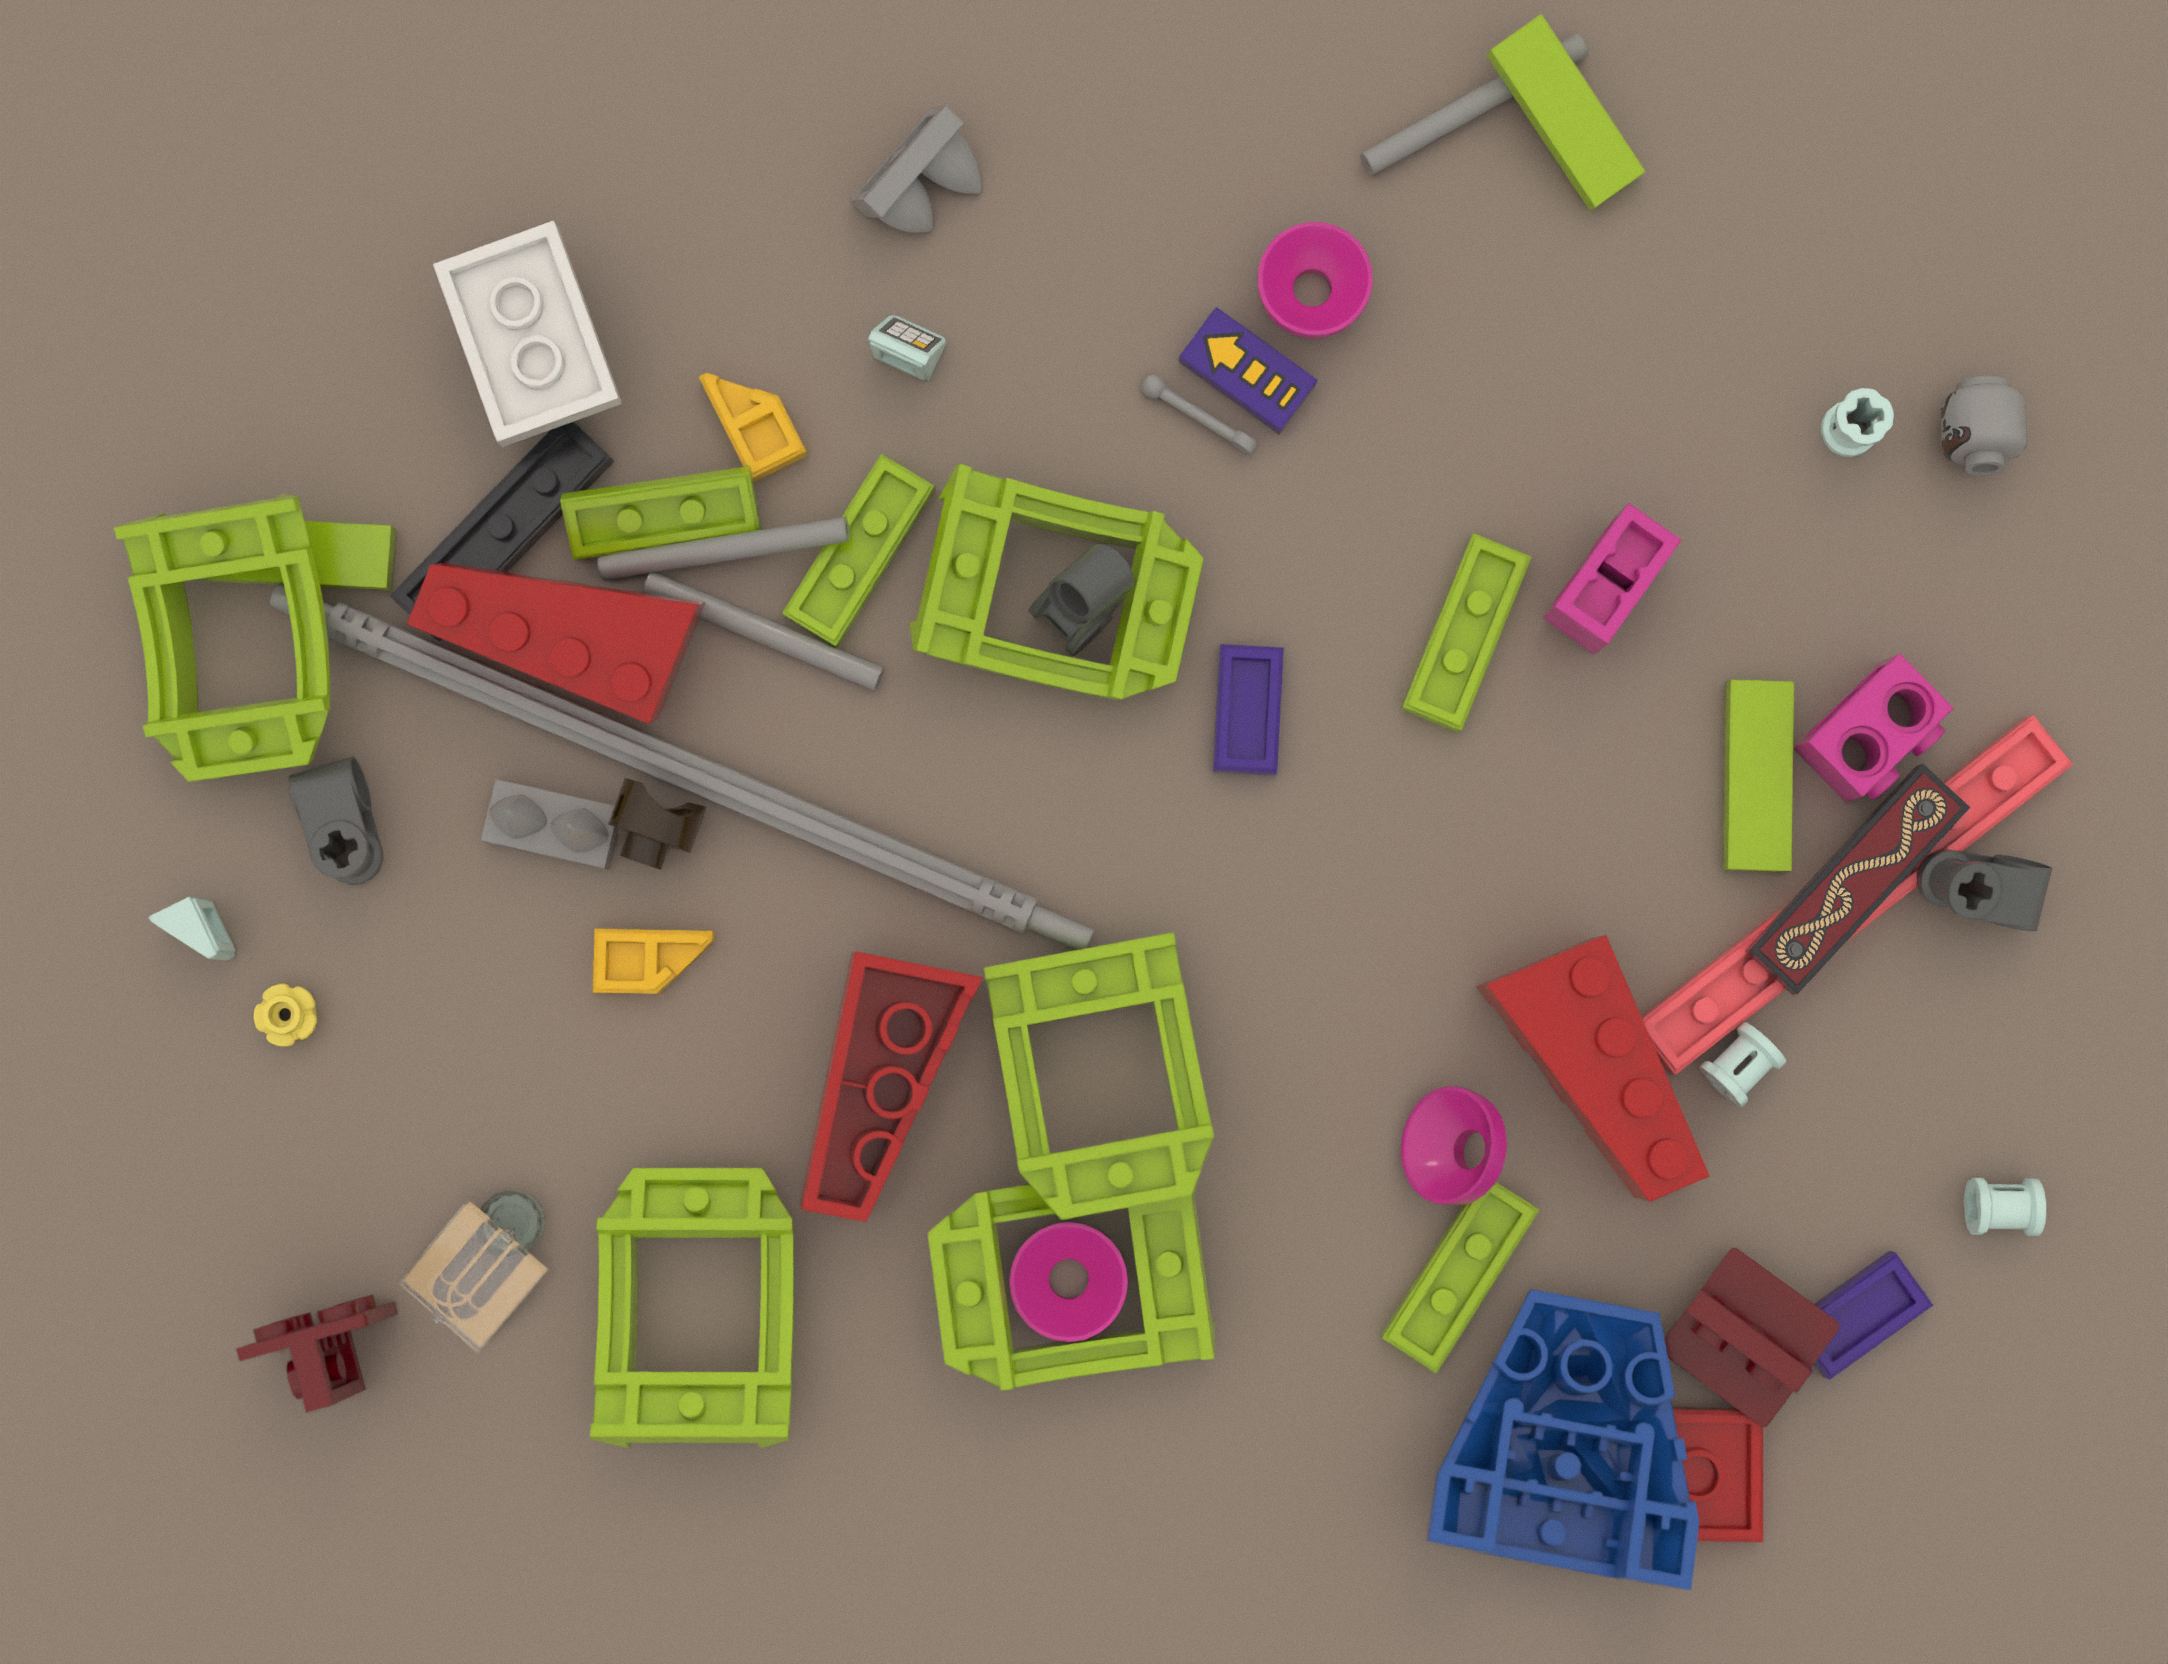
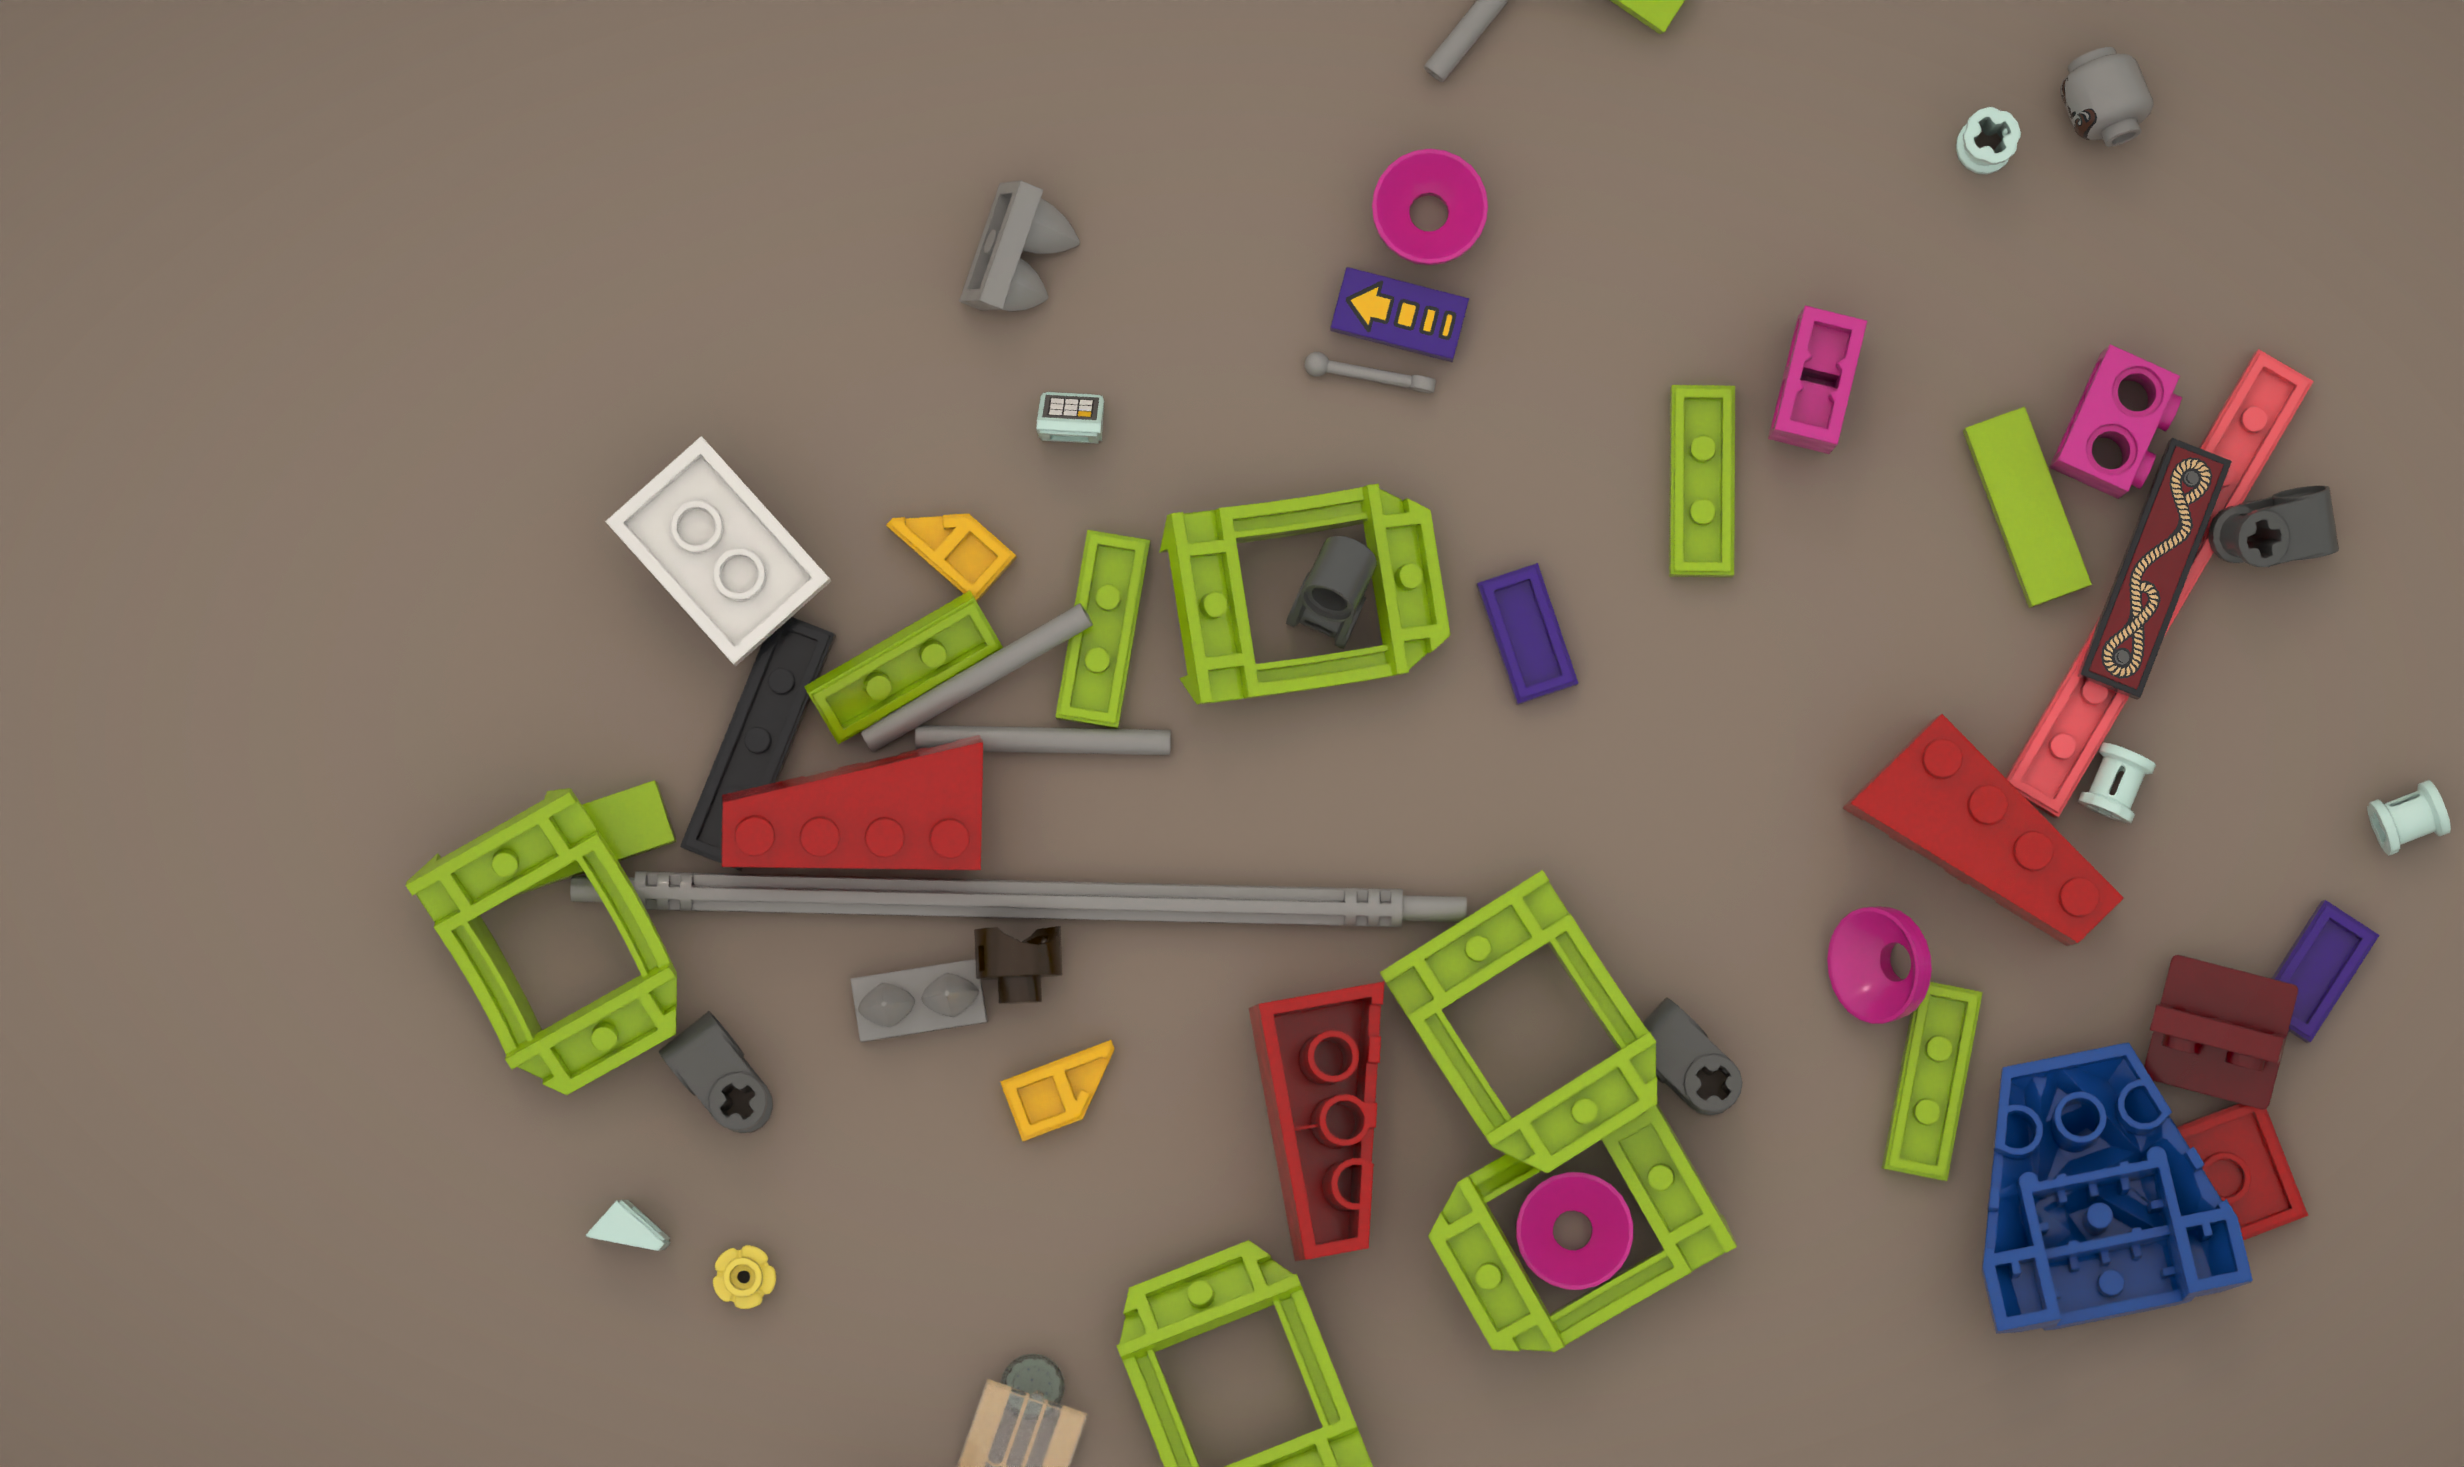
camera: 20 degrees left, 0 degrees up
none -> dark grey piece [1642,997,1743,1116]

